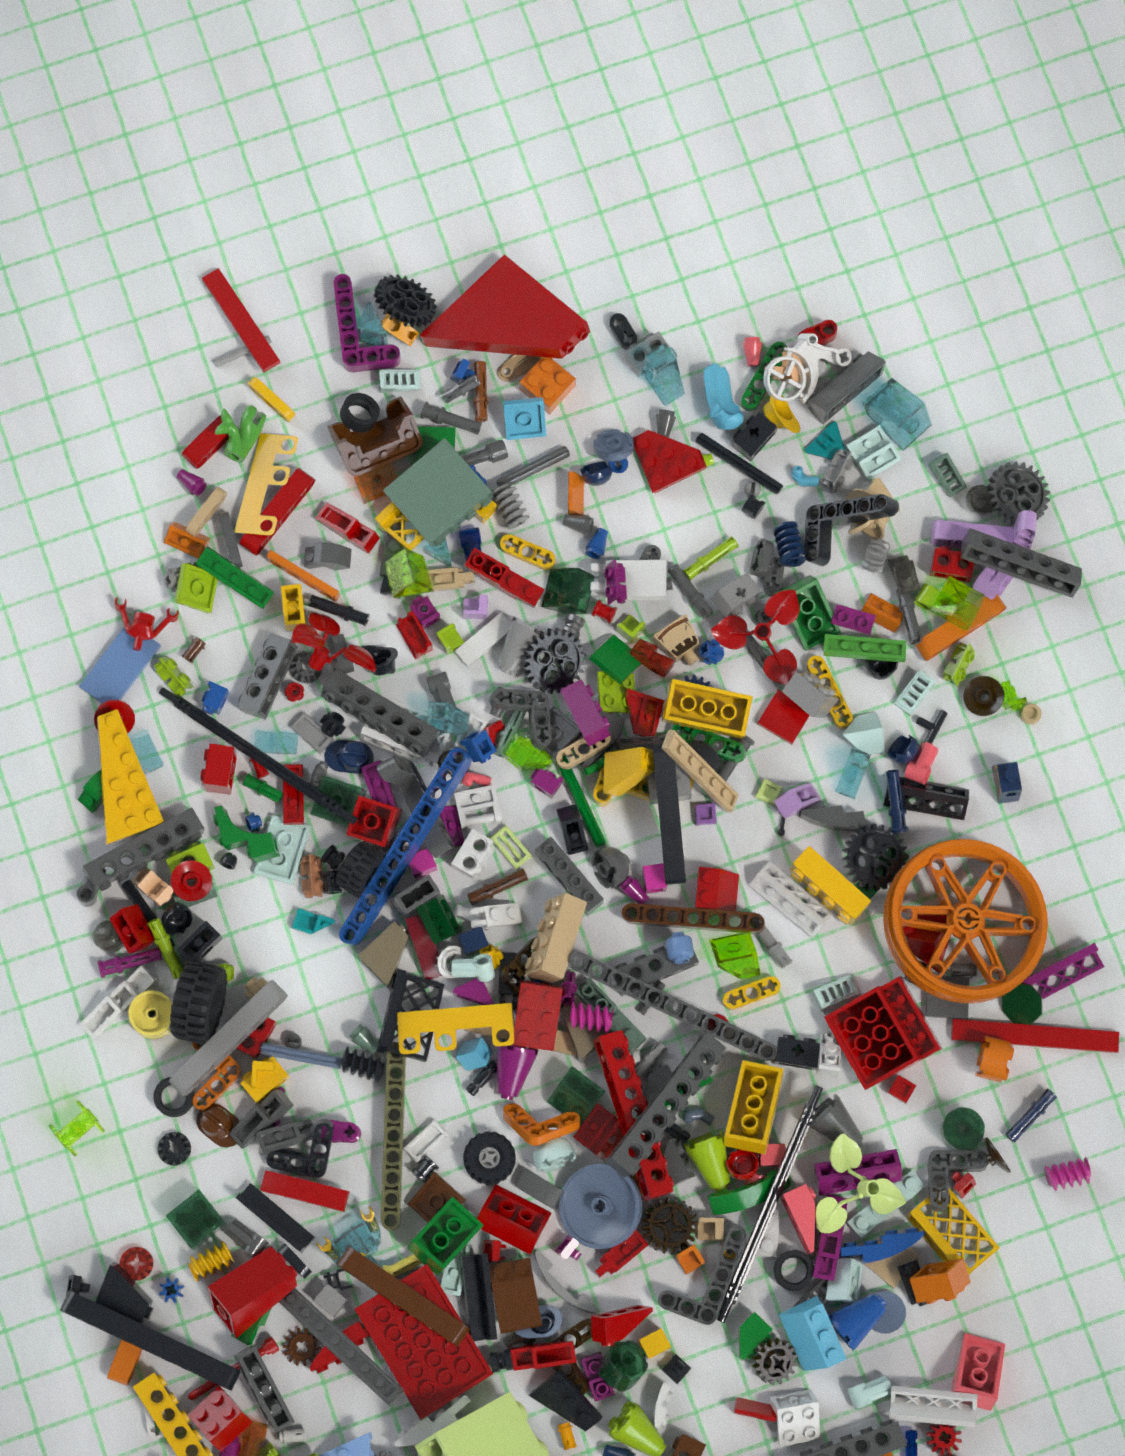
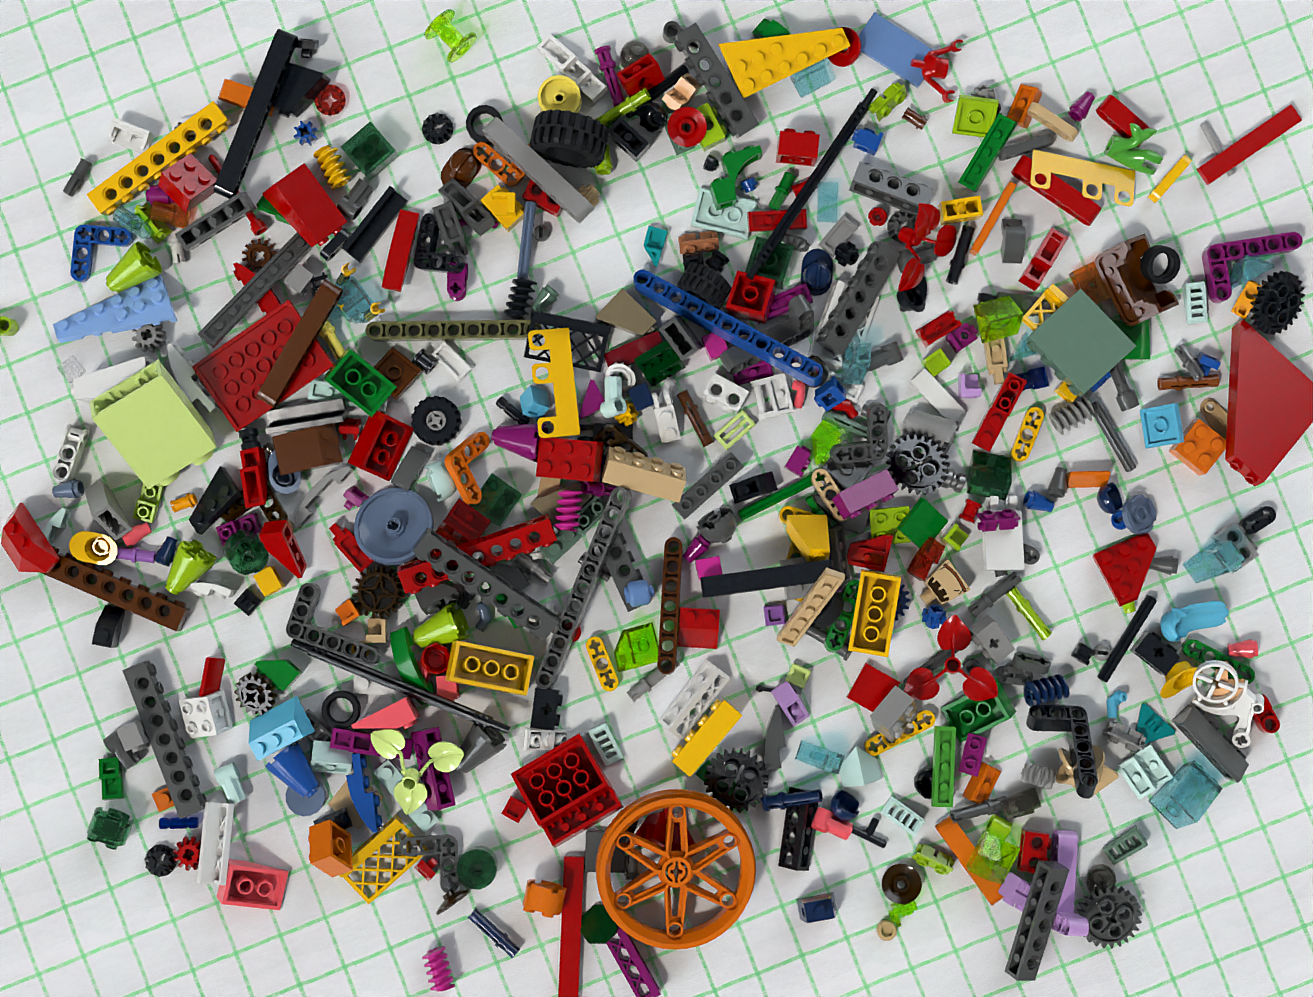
camera: 90 degrees right, 10 degrees up
dark grey pin [420,401,482,435] -> none

